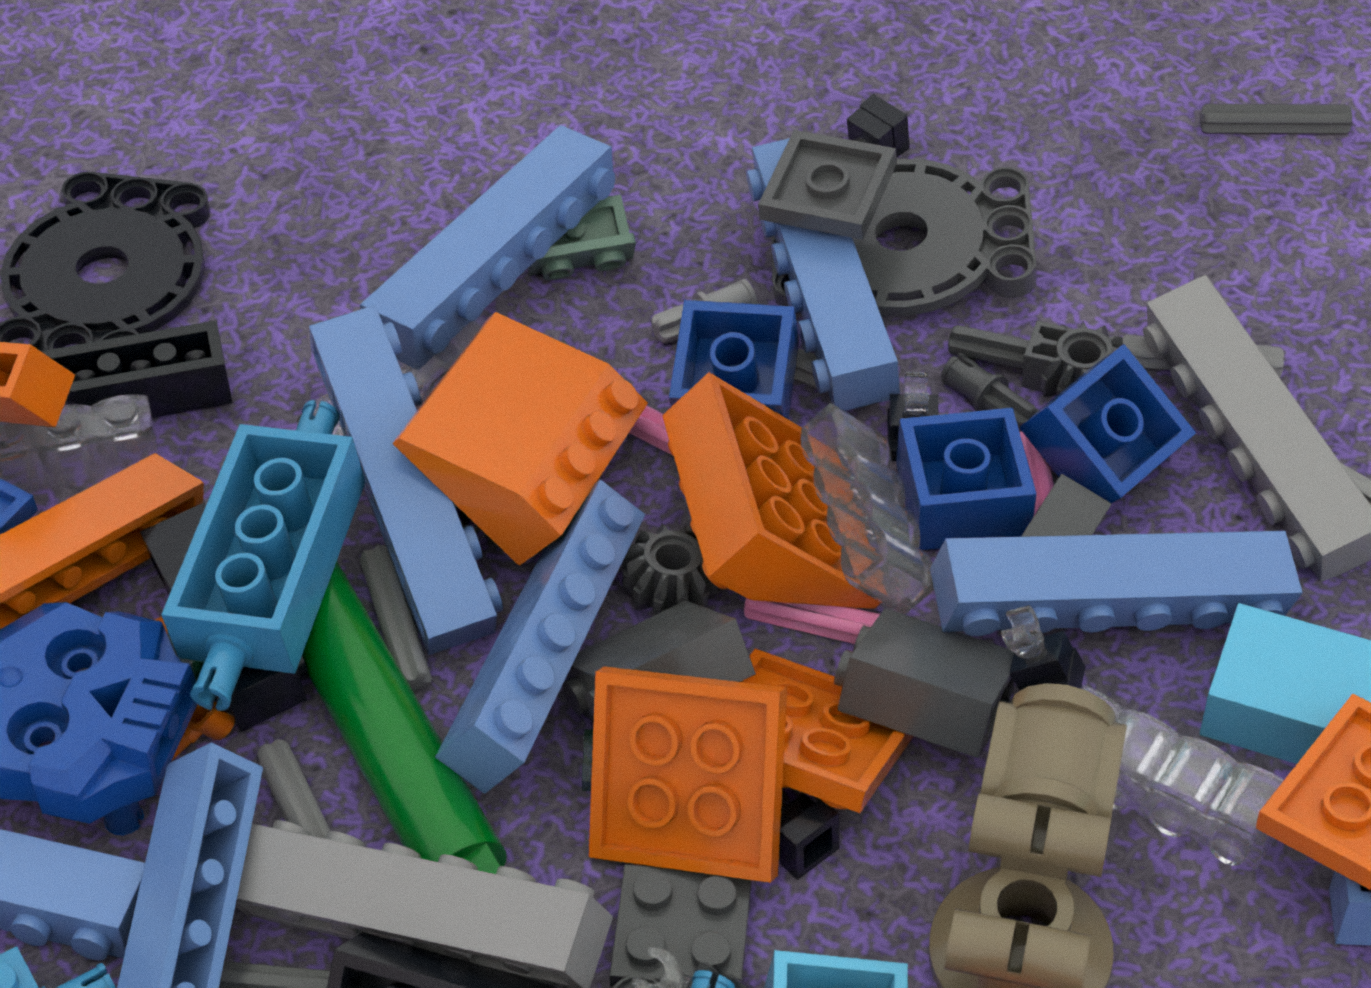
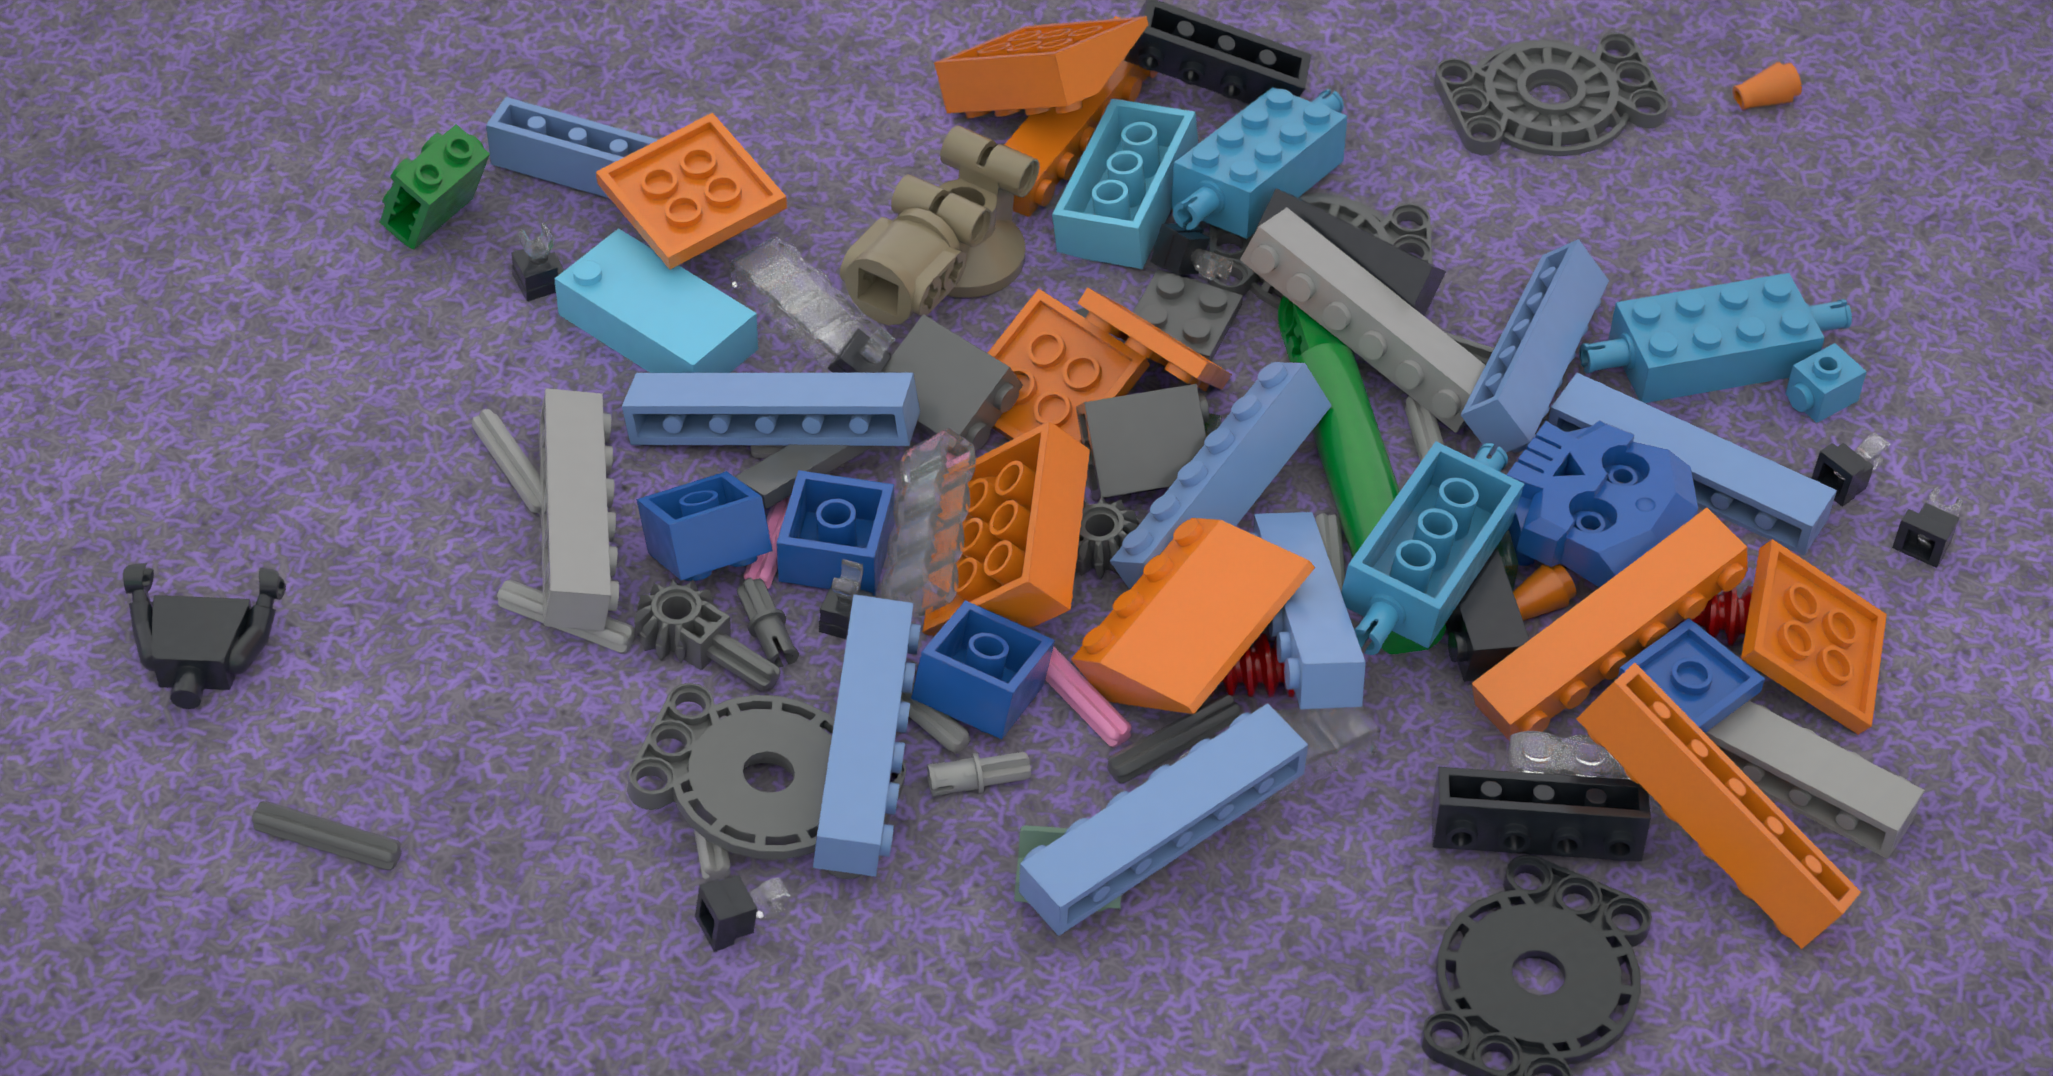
camera: 165 degrees left, 0 degrees up
dark grey plate [758,130,897,240] -> none

